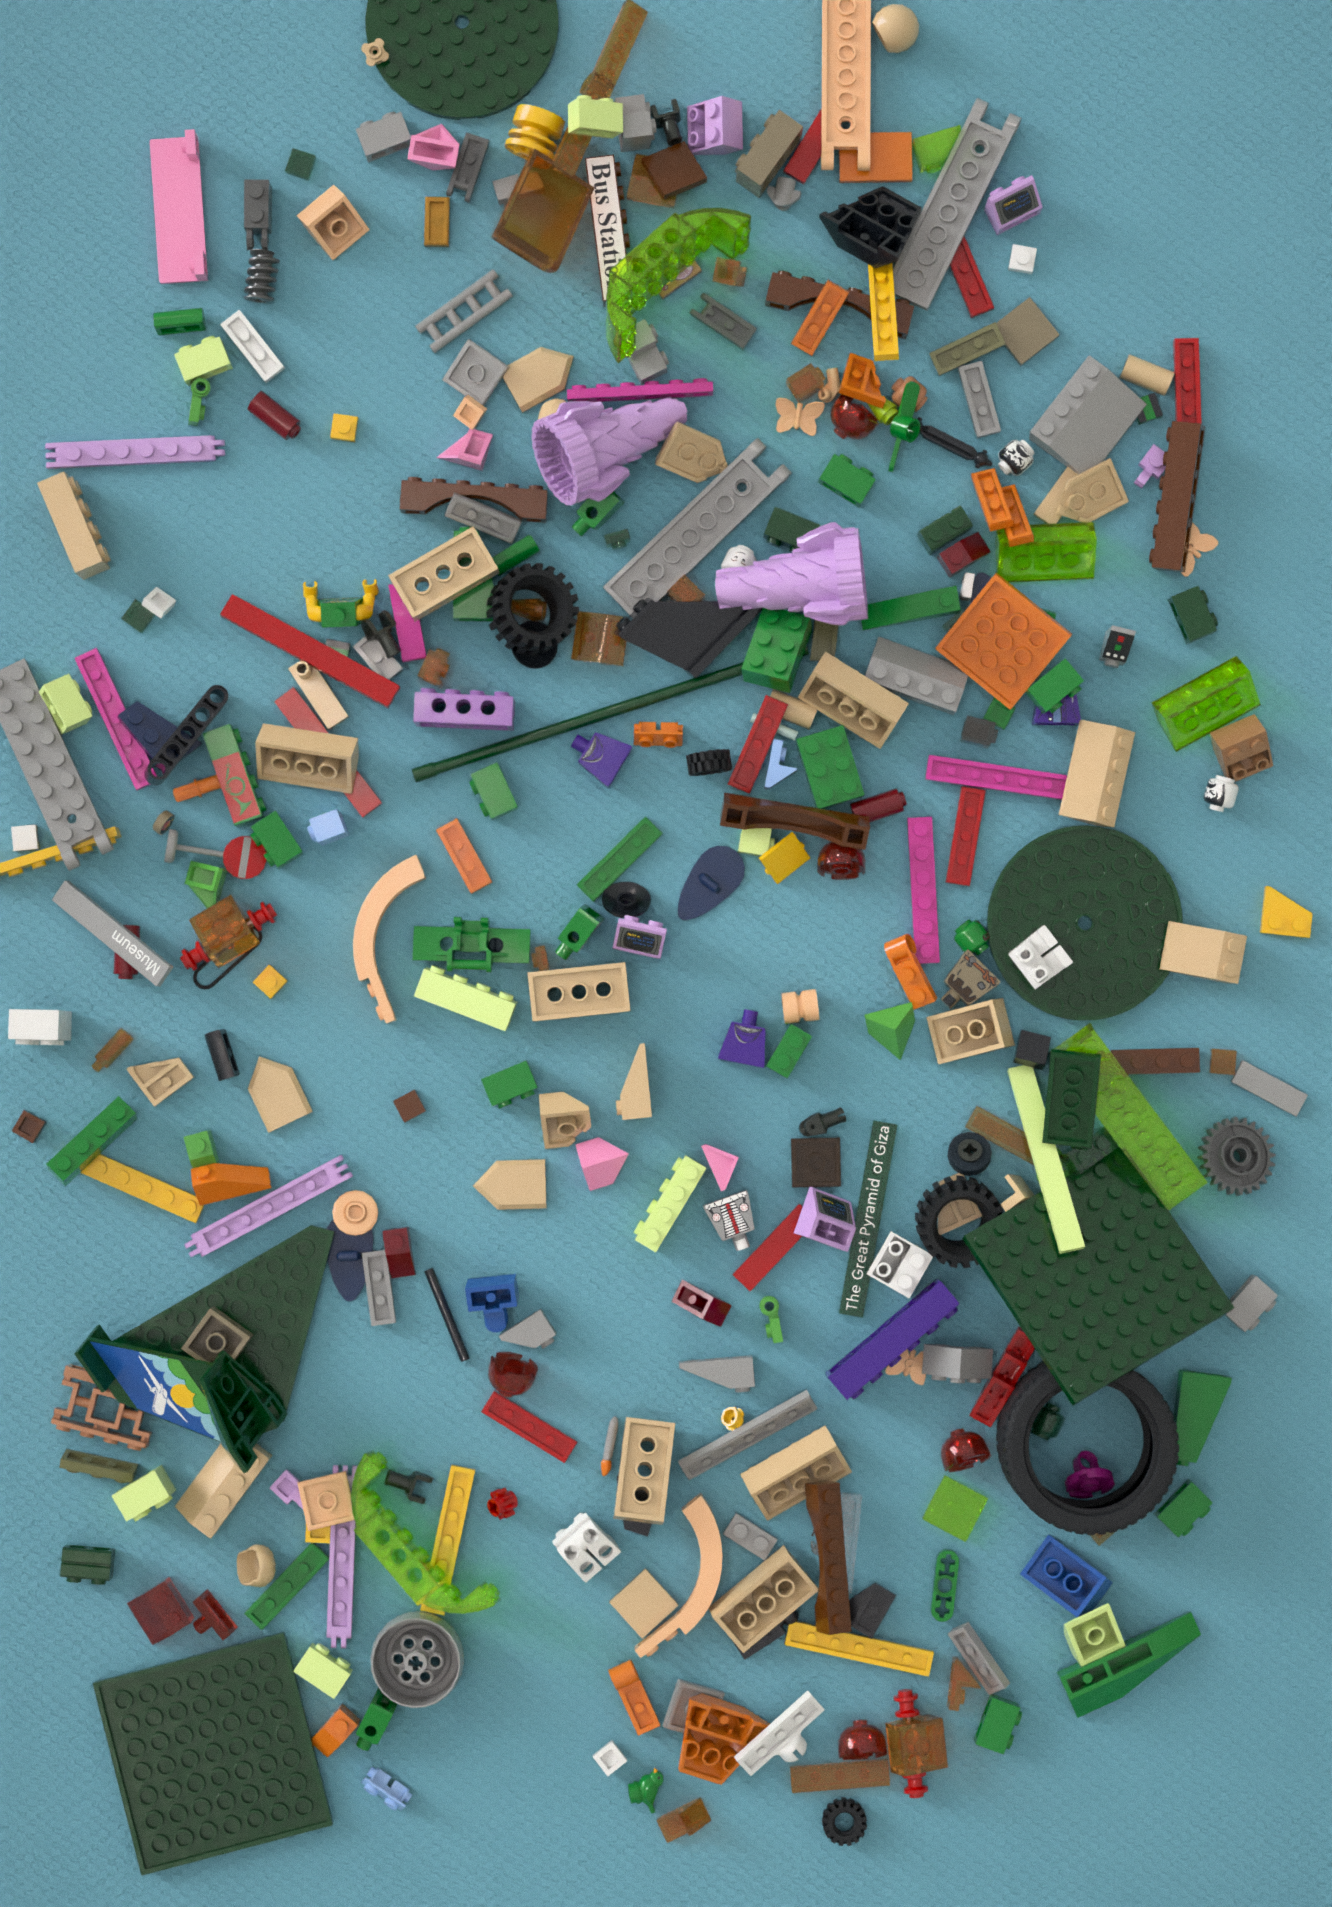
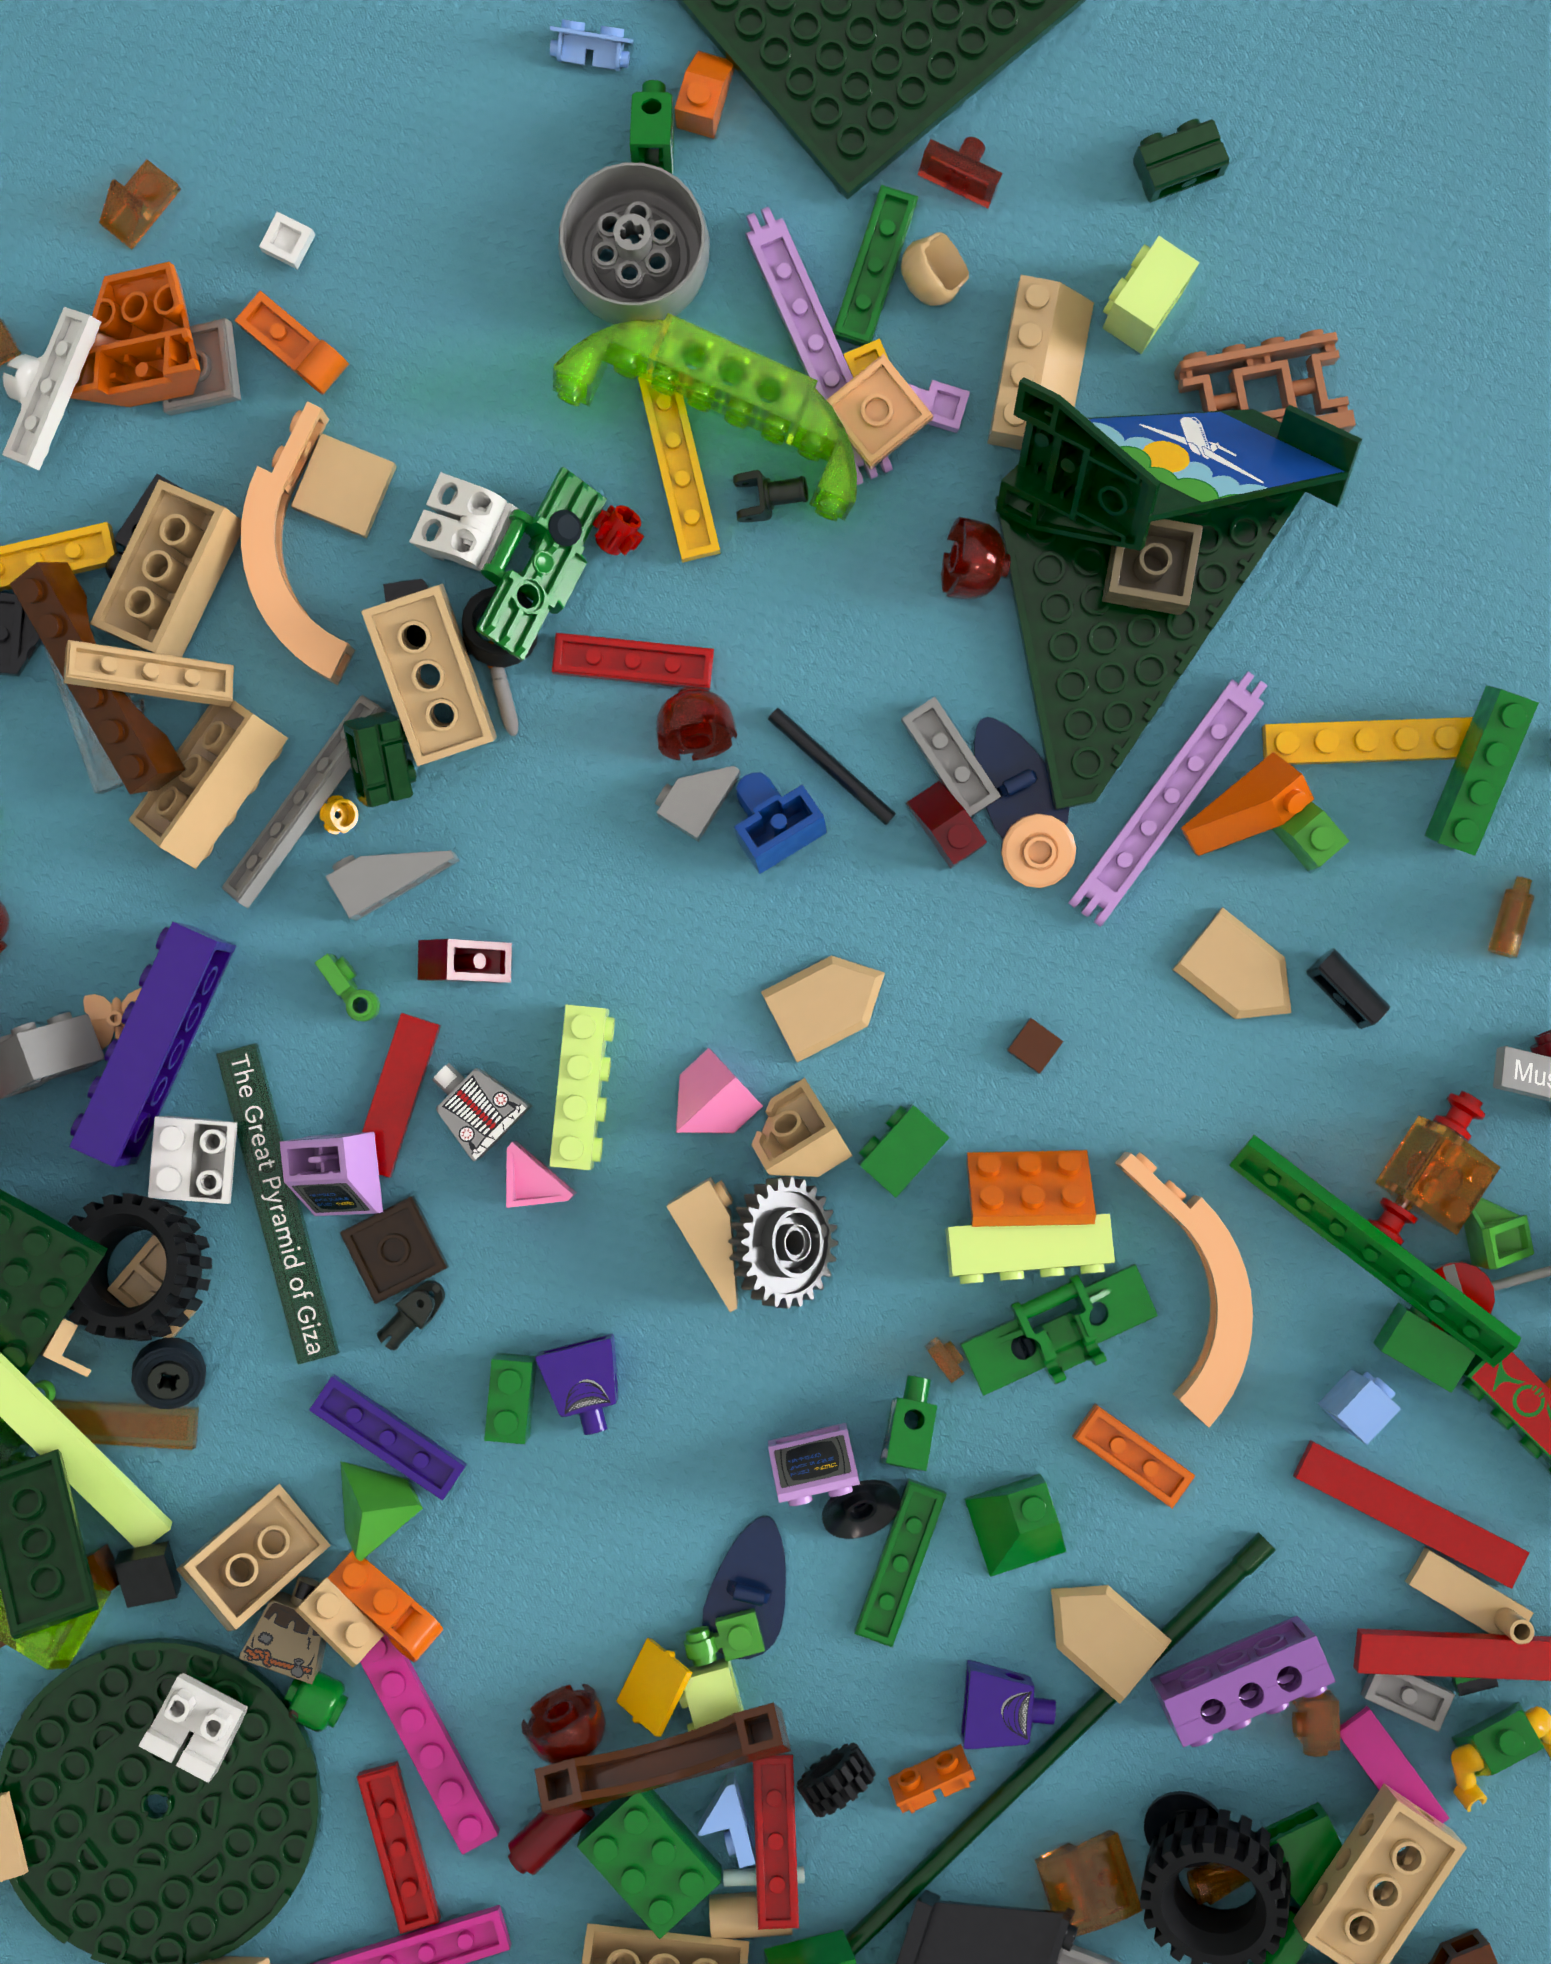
camera: 155 degrees right, 0 degrees up
olive plate [59,1449,138,1483] -> none
tan wing [126,1058,194,1107] -> none
clear red slope [127,1577,195,1645] -> none
black piece [193,925,262,990] -> none
yellow plate [253,964,288,999] -> none
tan slope [255,723,359,794] -> none
yellowish green brick [293,1643,353,1699] -> none
pearl dark grey piece [361,610,401,659] -> none
green brick [469,762,518,820] -> none
tan brick [527,962,631,1022] -> none
green animal [627,1768,664,1814] -> none
light grey plate [723,1512,778,1561] -> none
light nougat wheel [781,989,819,1024] -> none
none -> tan tile [64,640,234,707]
none -> tan plate [295,1577,384,1668]
none -> dark purple plate [309,1374,467,1501]
none -> dark green brick [343,712,416,807]
none -> black tyre [462,586,538,668]
none -> green piece [476,467,607,661]
none -> bright green plate [683,1608,765,1667]
none -> dark grey gear [728,1177,838,1309]
none -> clear red cylinder [941,517,1011,599]
none -> green slope [964,1474,1066,1577]
none -> orange plate [966,1150,1096,1227]
none -> tan tile [1051,1585,1172,1704]
none -> green plate [1229,1135,1521,1368]

